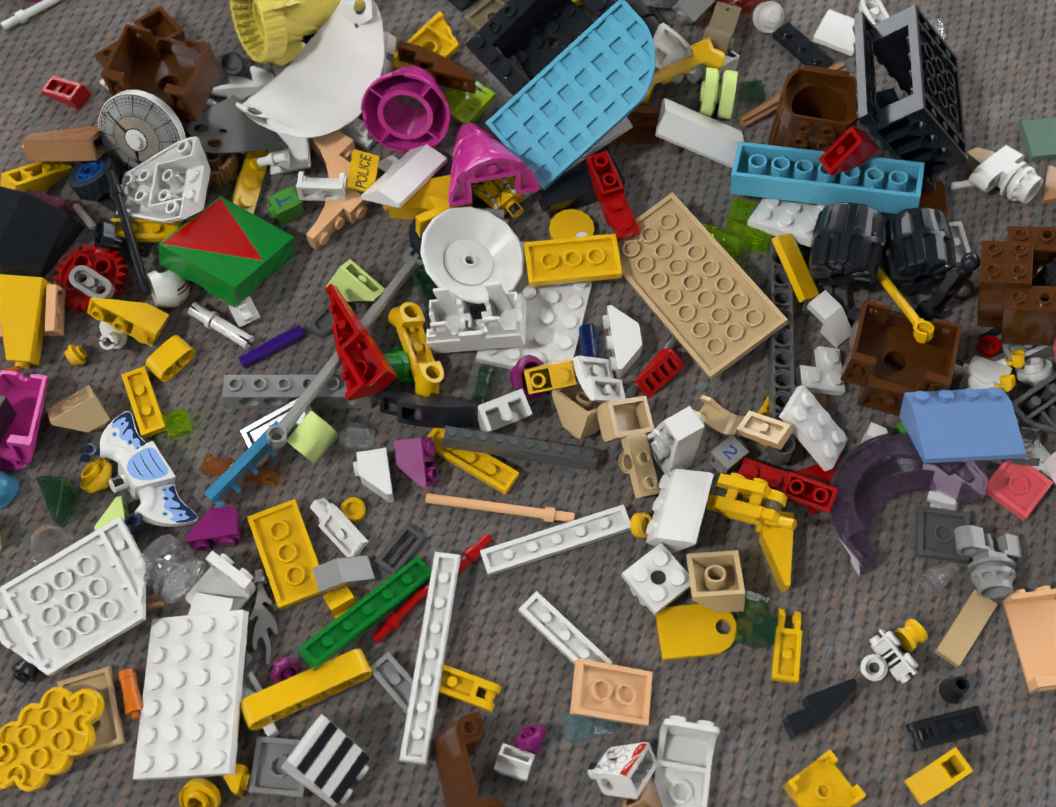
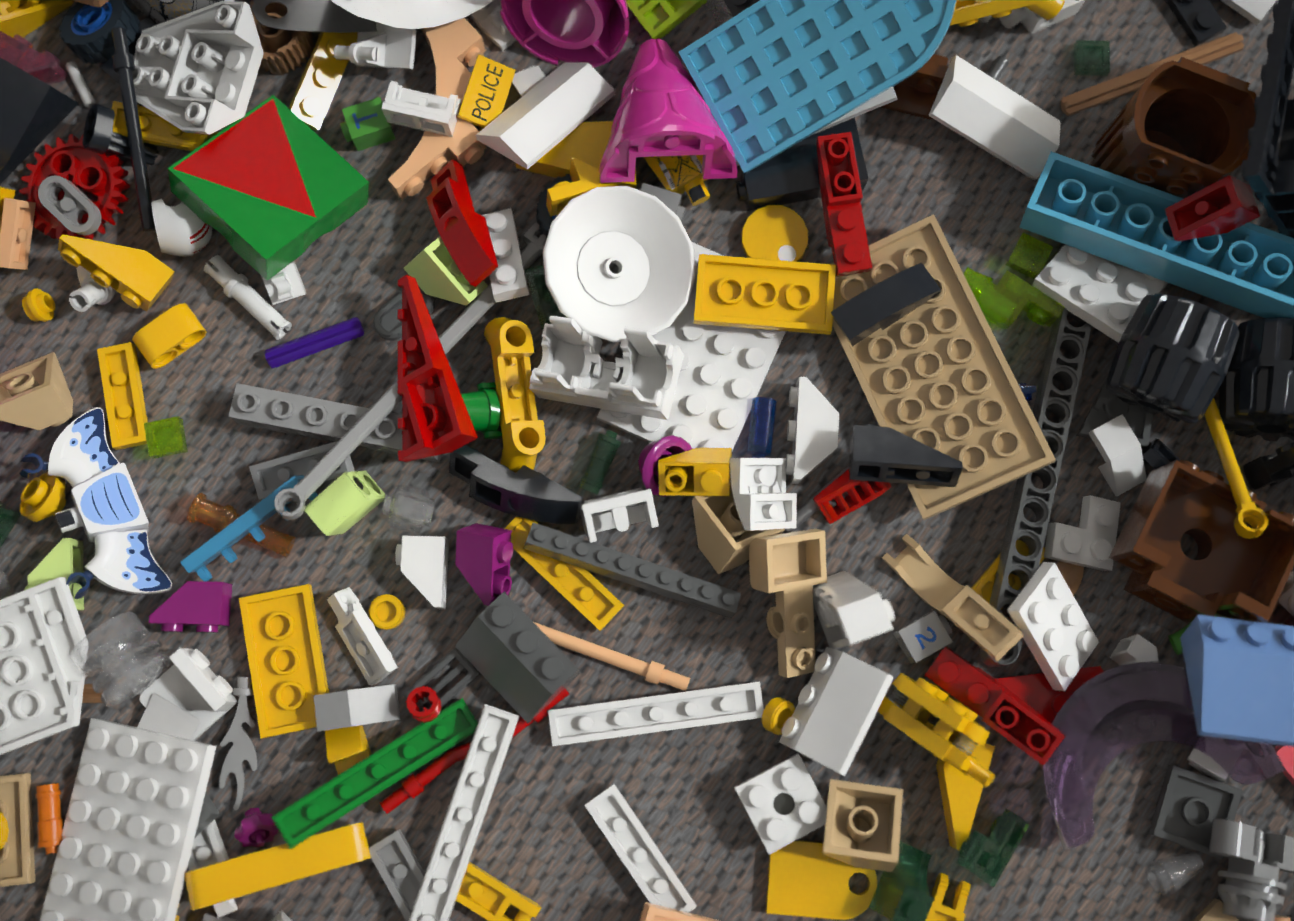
camera: 10 degrees right, 15 degrees up
yellowish green wheel [699,67,737,119] -> none
yellow tile [772,233,820,303] -> none
none -> red bush [406,686,442,723]
none -> red slope [426,159,498,287]
none -> dark grey slope [455,592,580,723]
none -> white plate [482,208,529,303]
none -> black slope [831,263,941,347]
none -> black slope [849,424,963,487]
none -> clear green plate [956,809,1030,888]

